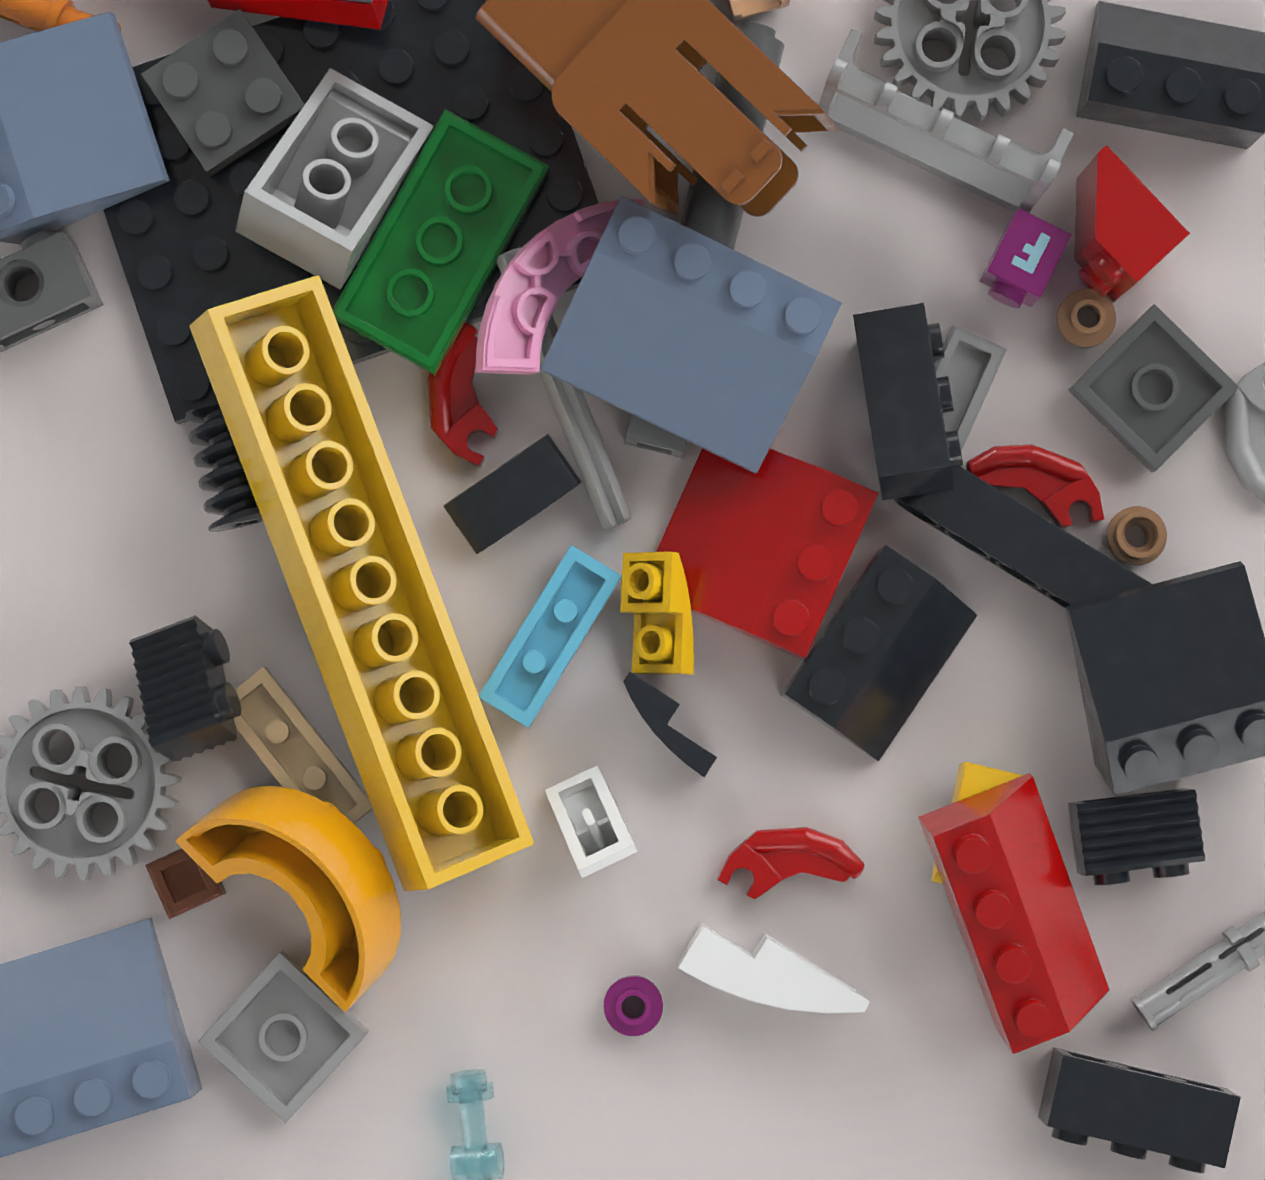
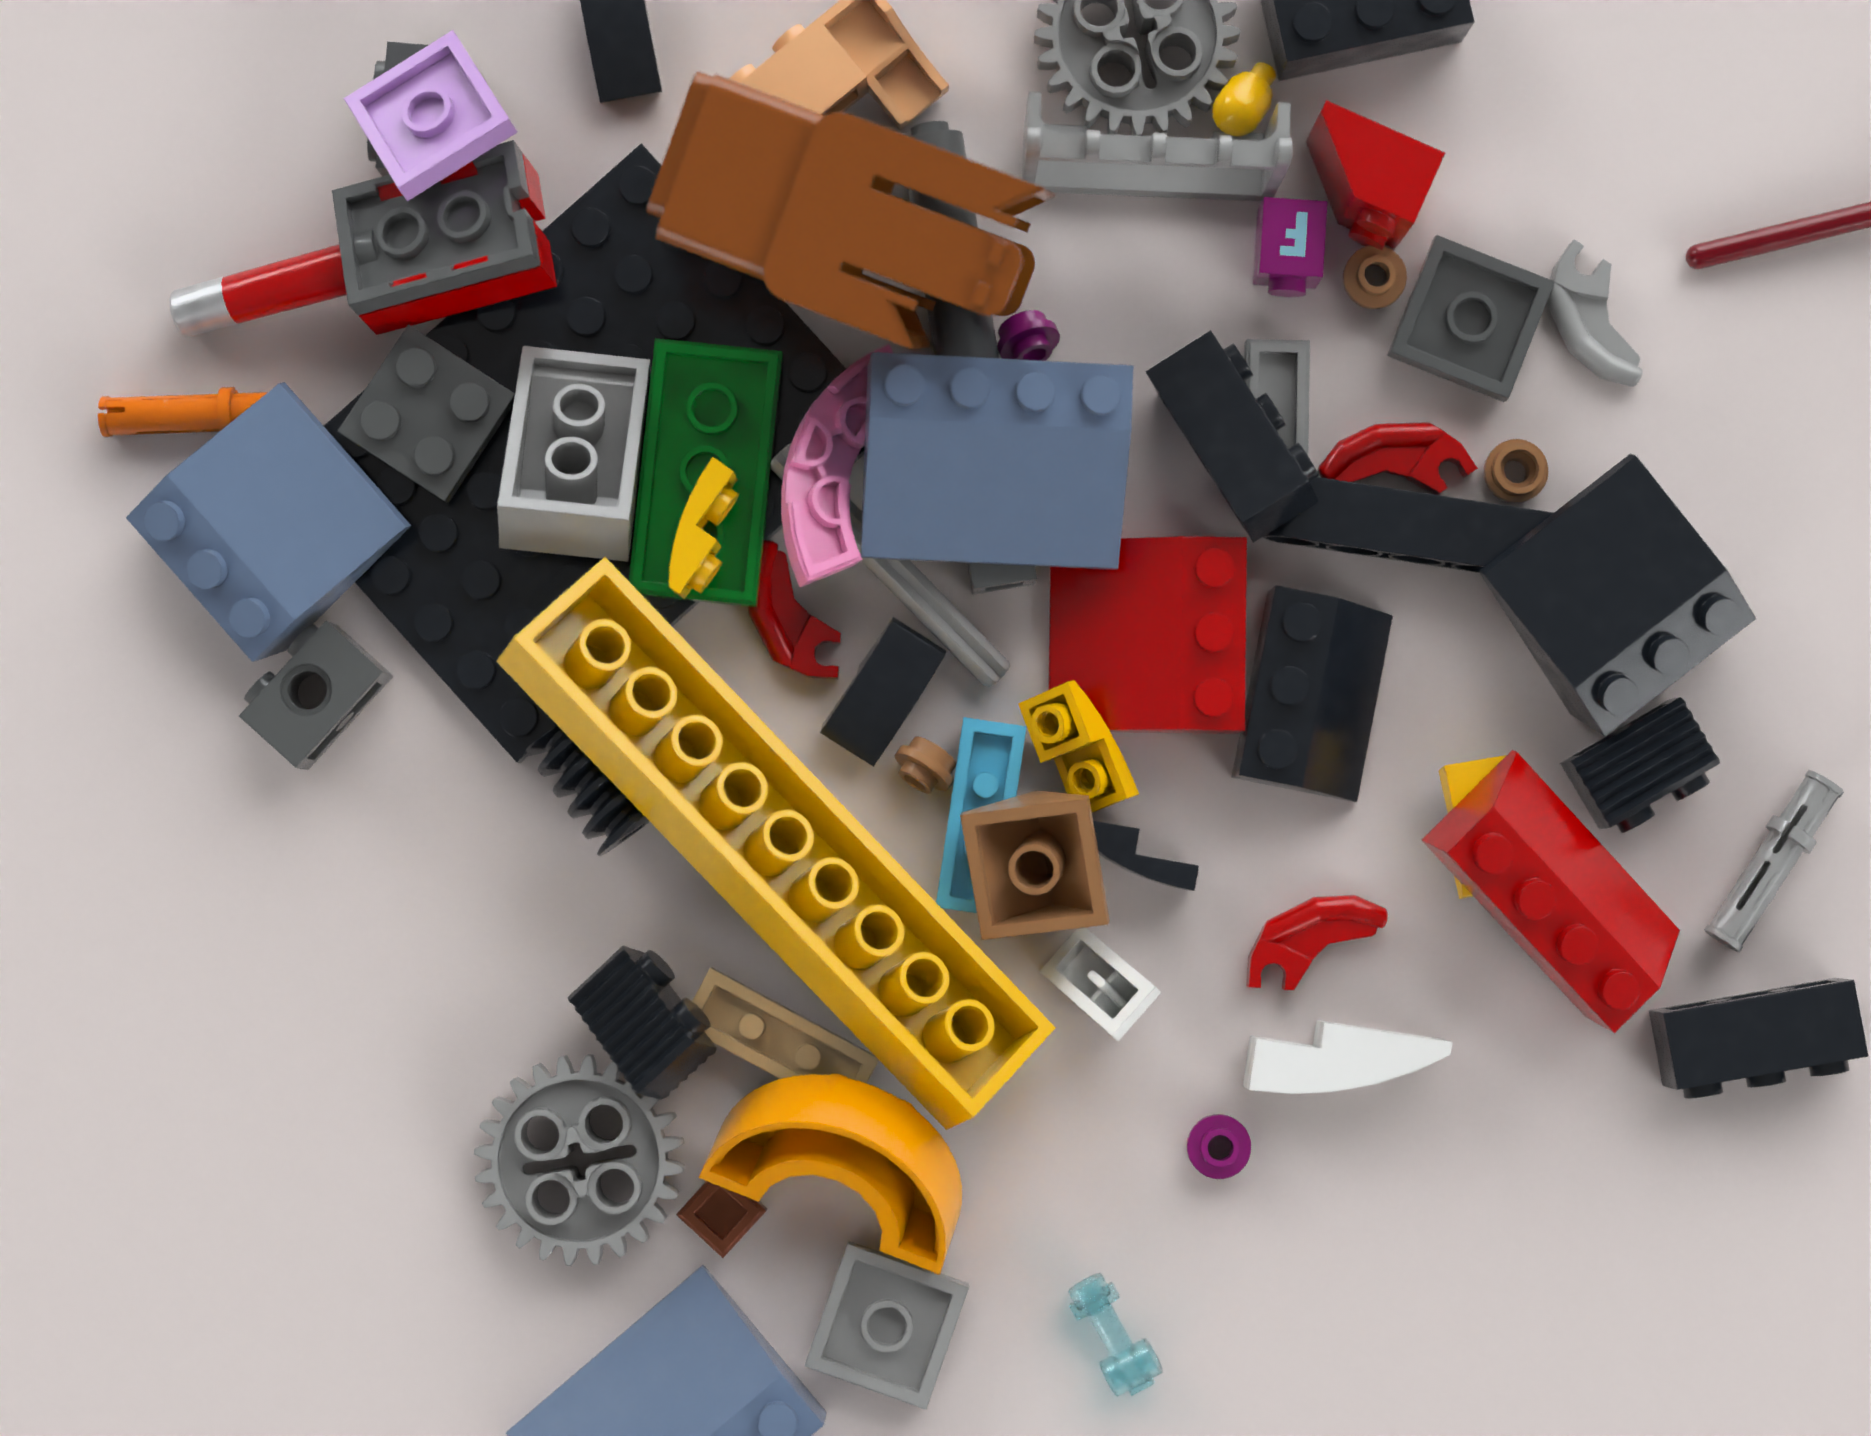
camera: 25 degrees left, 0 degrees up
none -> yellow slope [669,457,739,599]
none -> medium nougat plate [894,736,956,794]
none -> medium nougat slope [960,790,1110,940]
none -> magenta plate [997,310,1060,361]
none -> yellow cylinder [1212,62,1276,137]

